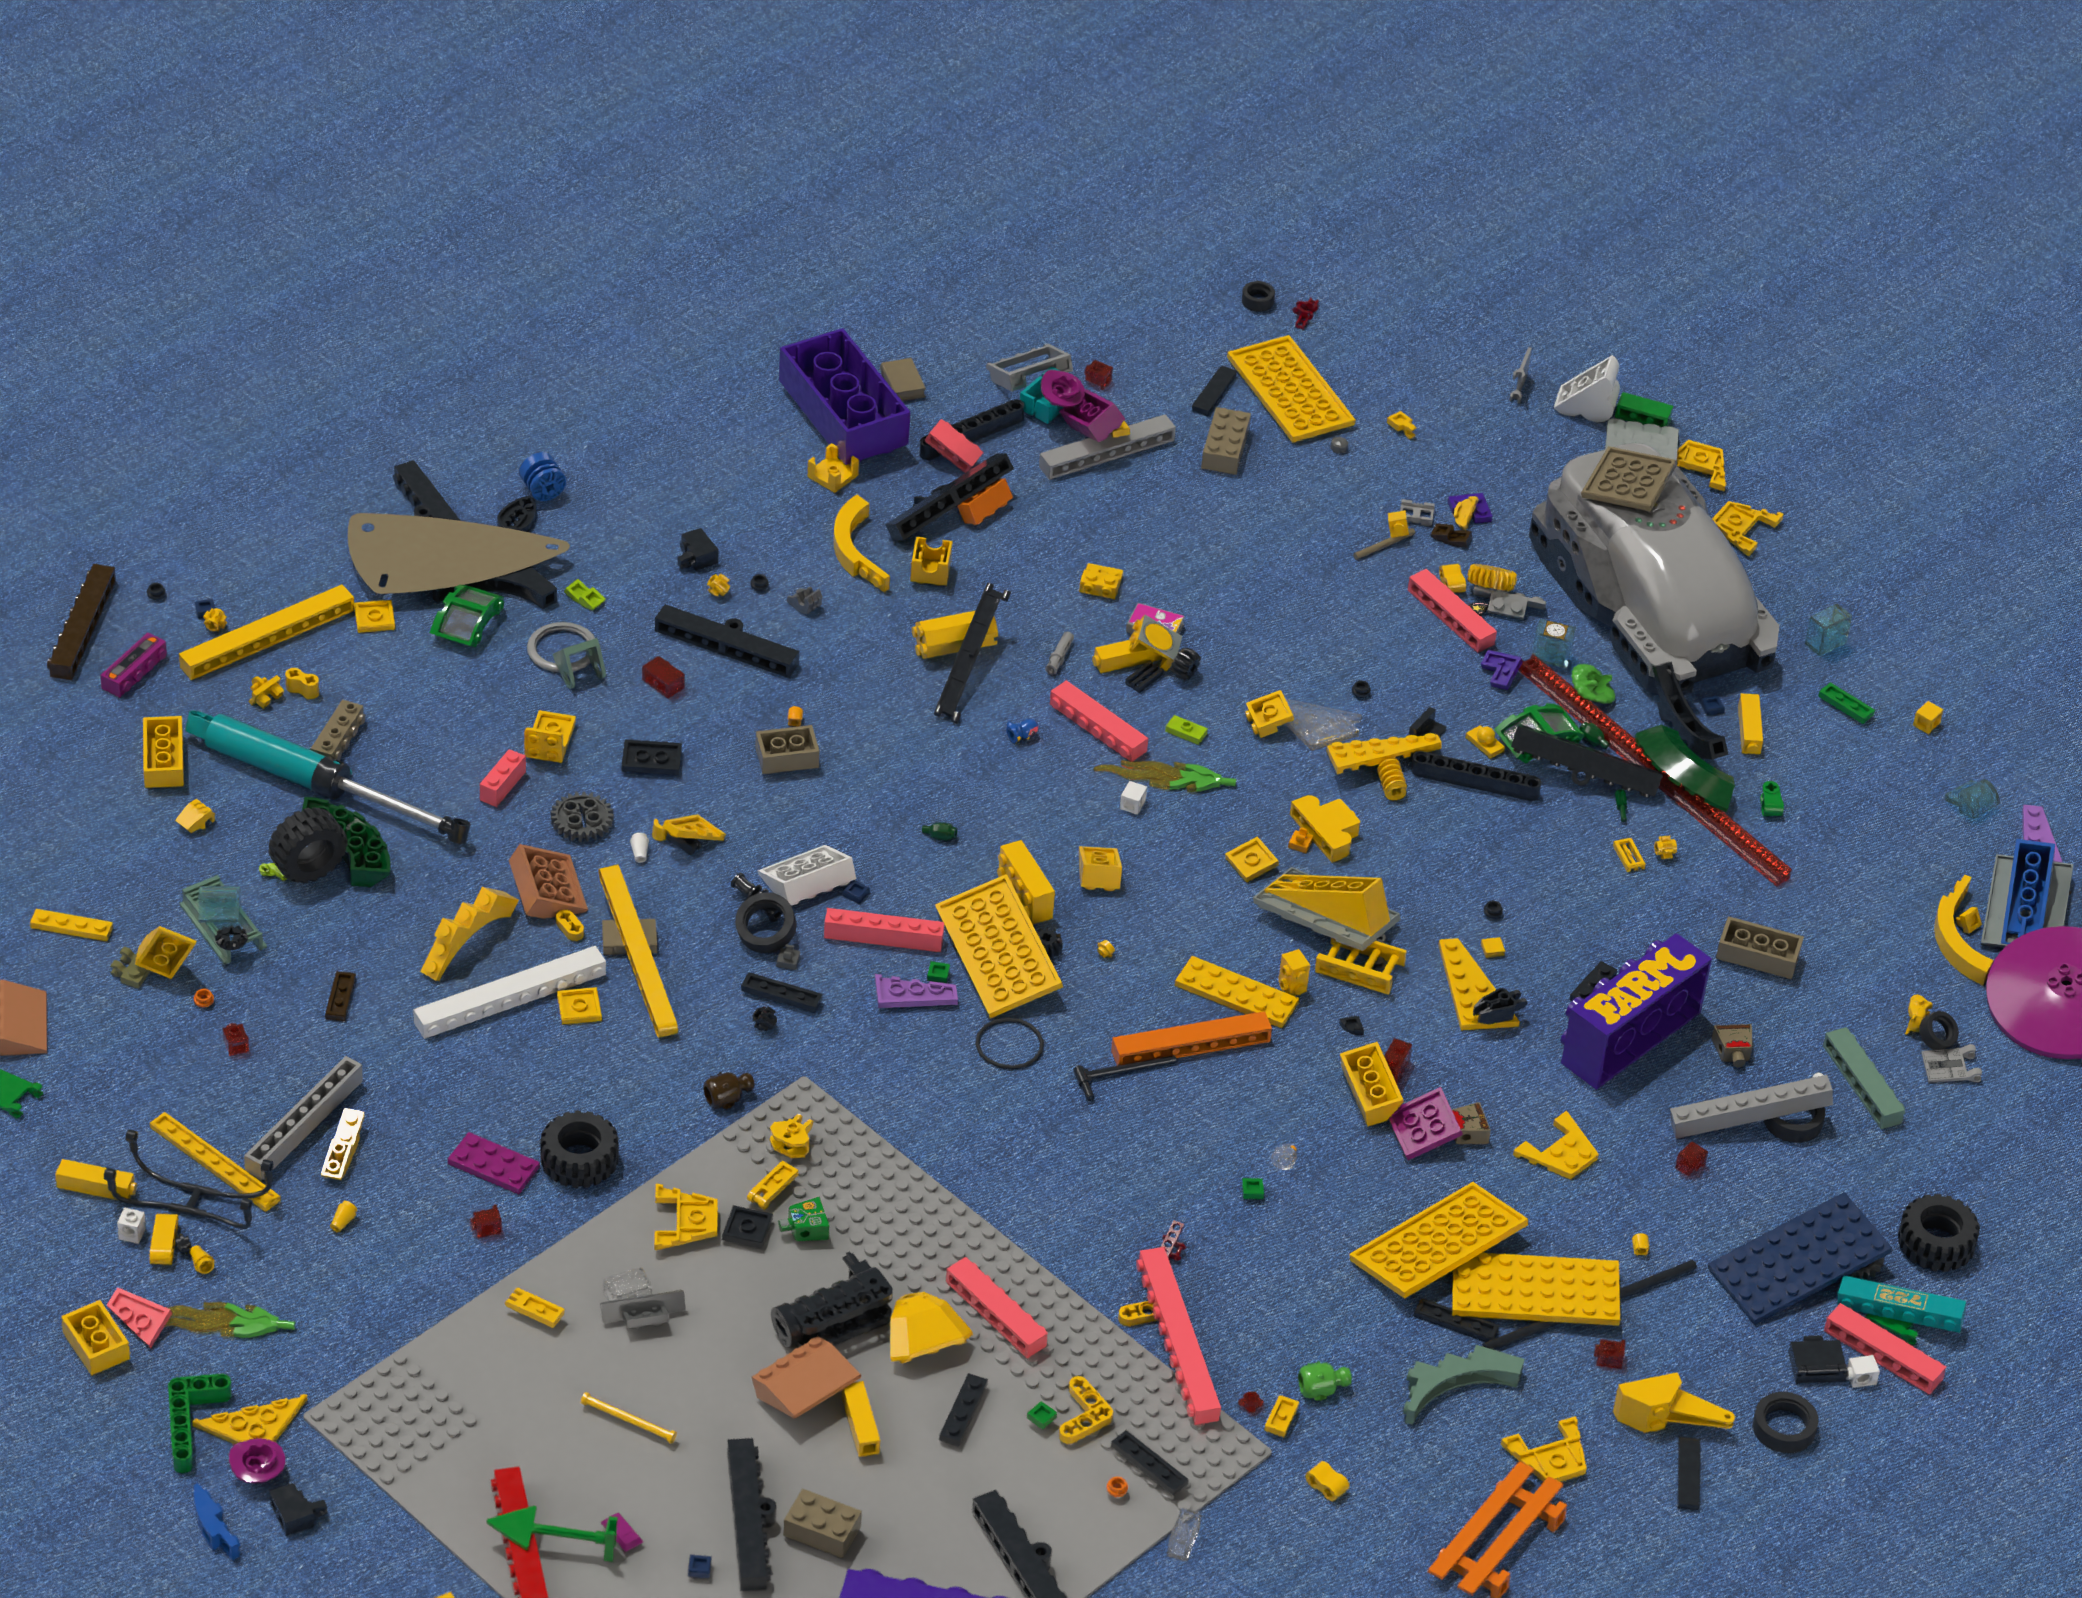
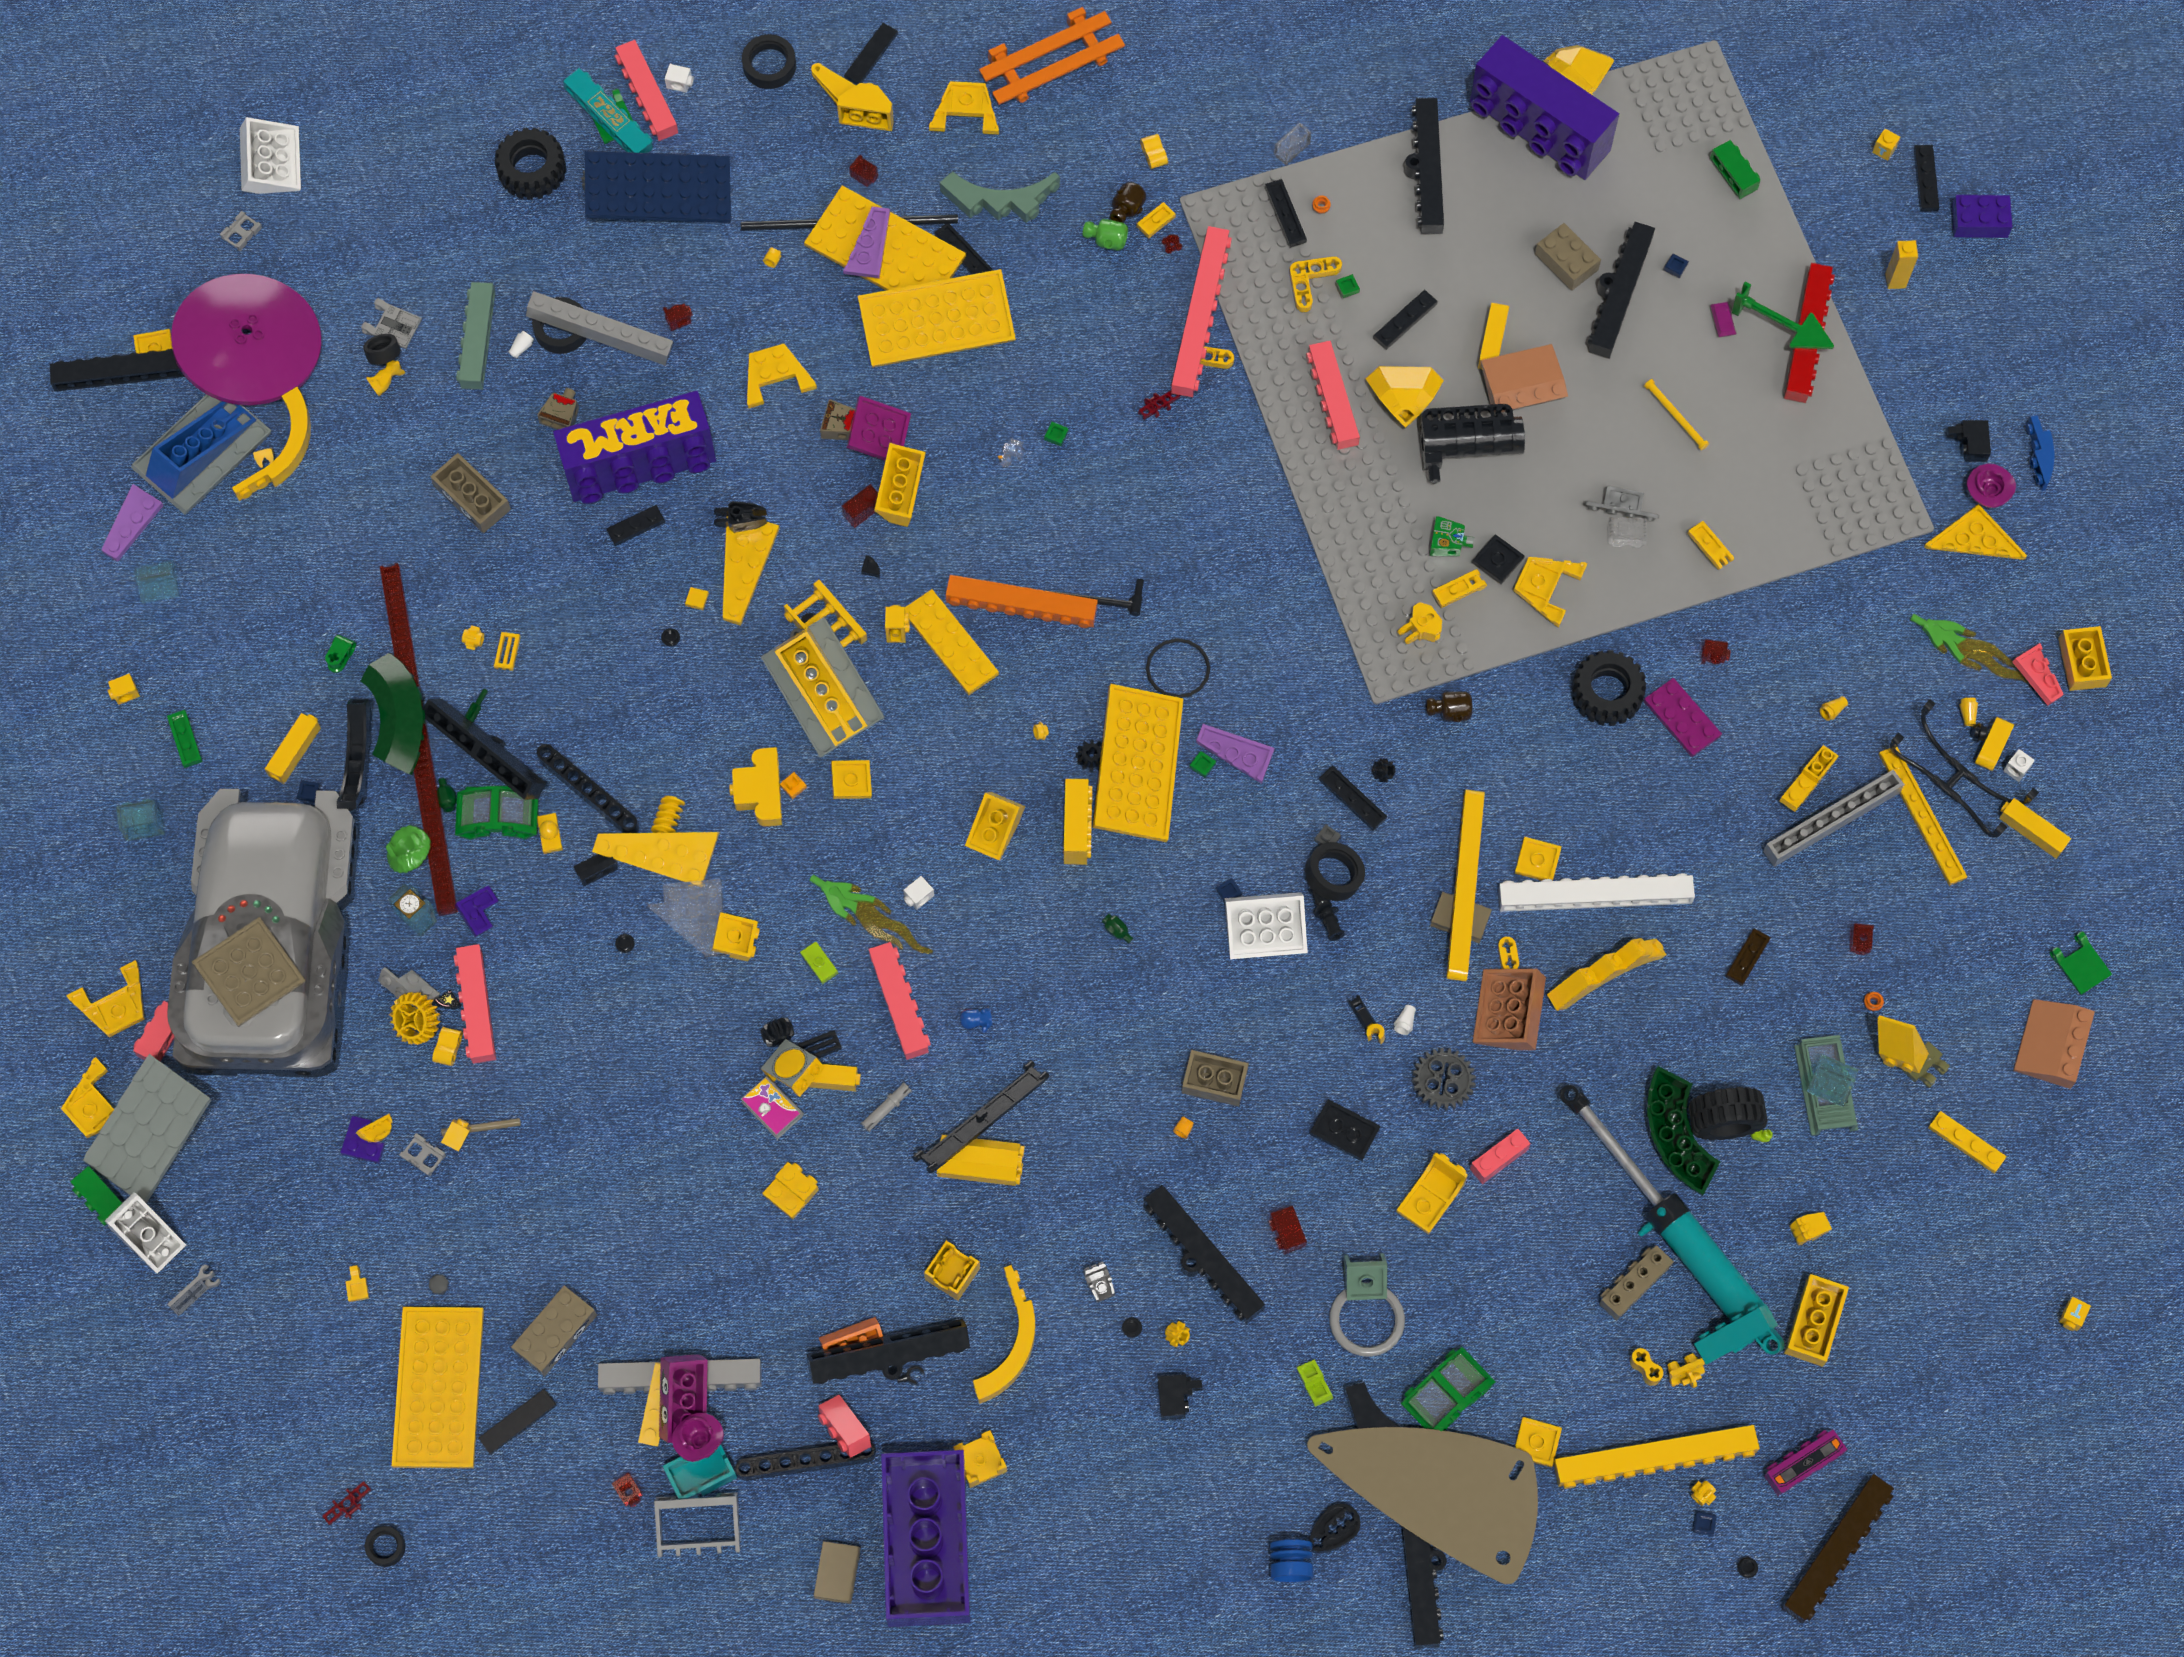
camera: 150 degrees left, 25 degrees up
green beam [168,1374,232,1474] -> none
black gear [215,924,248,950] -> none
yellow wing [662,814,726,841] -> none
coral brick [824,908,944,952] -> none
dark brown slope [1431,524,1473,548] -> none
black piece [1788,1335,1847,1383] -> none
none -> medium lavender wing [843,207,890,278]
none -> dark brown piece [1110,182,1146,223]
none -> teal brick [1694,1304,1778,1365]

